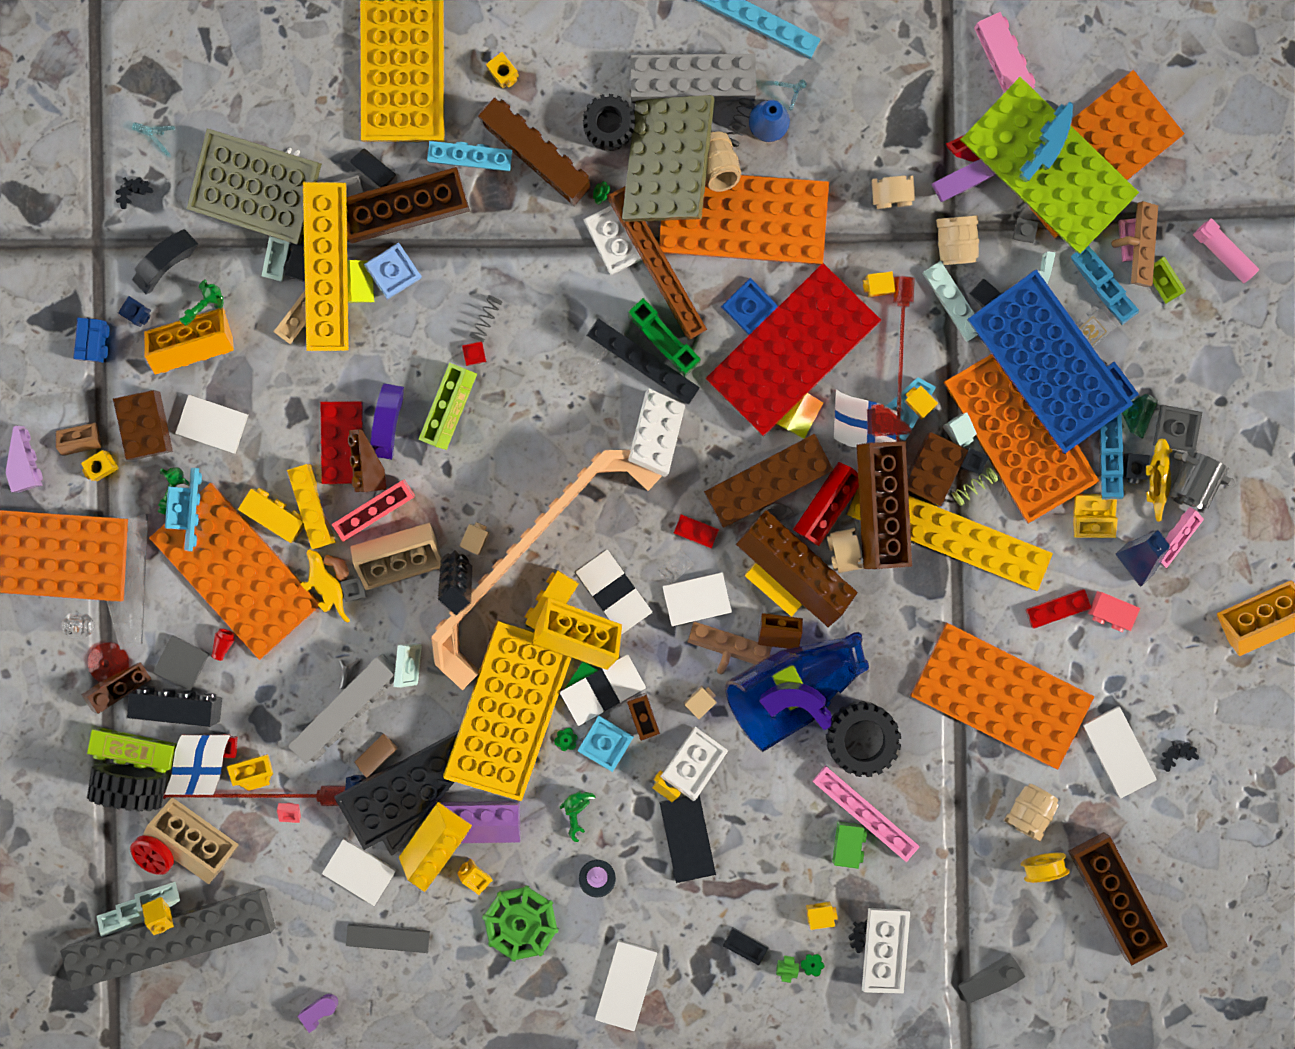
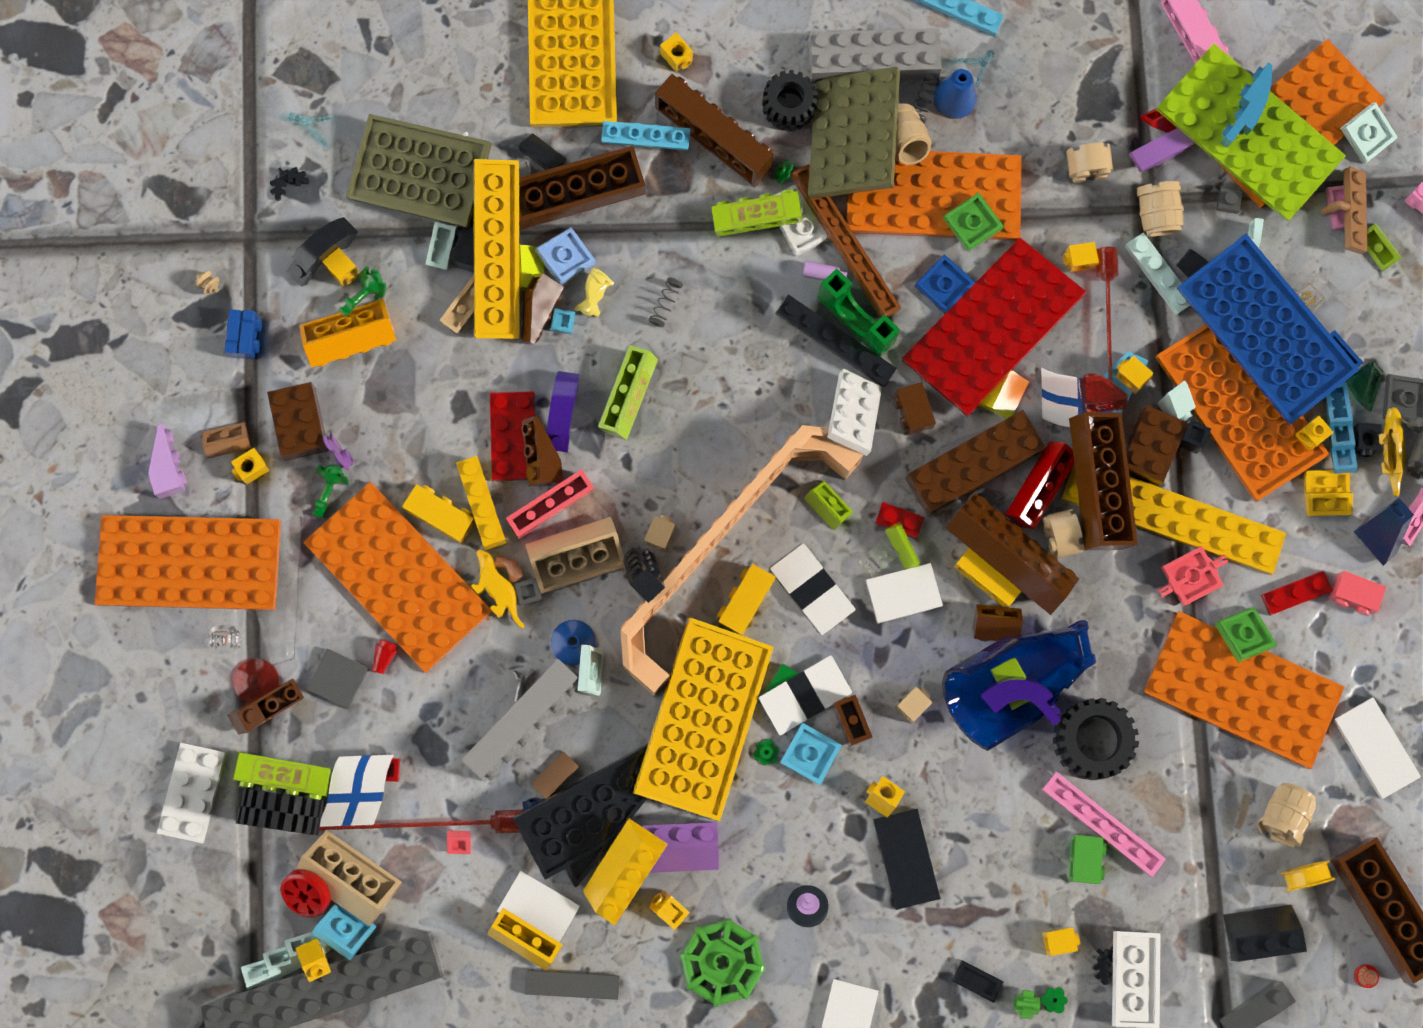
camera: 15 degrees left, 10 degrees down
dark blue bracket [118,296,152,327] -> none
black brick [126,686,222,727] -> none
medium azure bracket [165,468,202,551] -> none
white tile [175,395,248,454] -> none
yellow slope [227,754,274,791] -> none
red plate [462,341,487,366] -> none
yellow slope [533,597,622,670] -> none
green piece [559,791,596,842] -> none
white tile [660,726,728,801] -> none
medium nougat plate [687,622,772,674] -> none
yellowish green piece [952,468,998,506] -> none
dark azure slope [1070,246,1139,325] -> none
none -> white plate [157,743,227,843]
none -> tan wheel [196,271,219,295]
none -> medium azure plate [311,903,376,960]
none -> yellow brick [322,248,359,287]
none -> medium lavender plate [323,432,354,470]
none -> yellow brick [487,908,563,971]
none -> slope [522,273,564,344]
none -> medium azure tile [550,308,576,335]
none -> blue dish [551,620,596,665]
none -> light yellow animal [574,268,614,317]
none -> lime brick [711,190,803,237]
none -> lavender cylinder [803,261,847,280]
none -> lime slope [804,480,854,530]
none -> lime slope [885,523,920,569]
none -> reddish brown brick [893,382,936,435]
none -> bright green tile [943,192,1004,252]
none -> coral plate [1157,546,1228,607]
none -> bright green tile [1215,607,1277,663]
none -> black slope [1223,905,1307,962]
none -> yellow brick [1295,416,1334,451]
none -> light aqua tile [1340,102,1398,163]
none -> red tile [1354,964,1379,988]

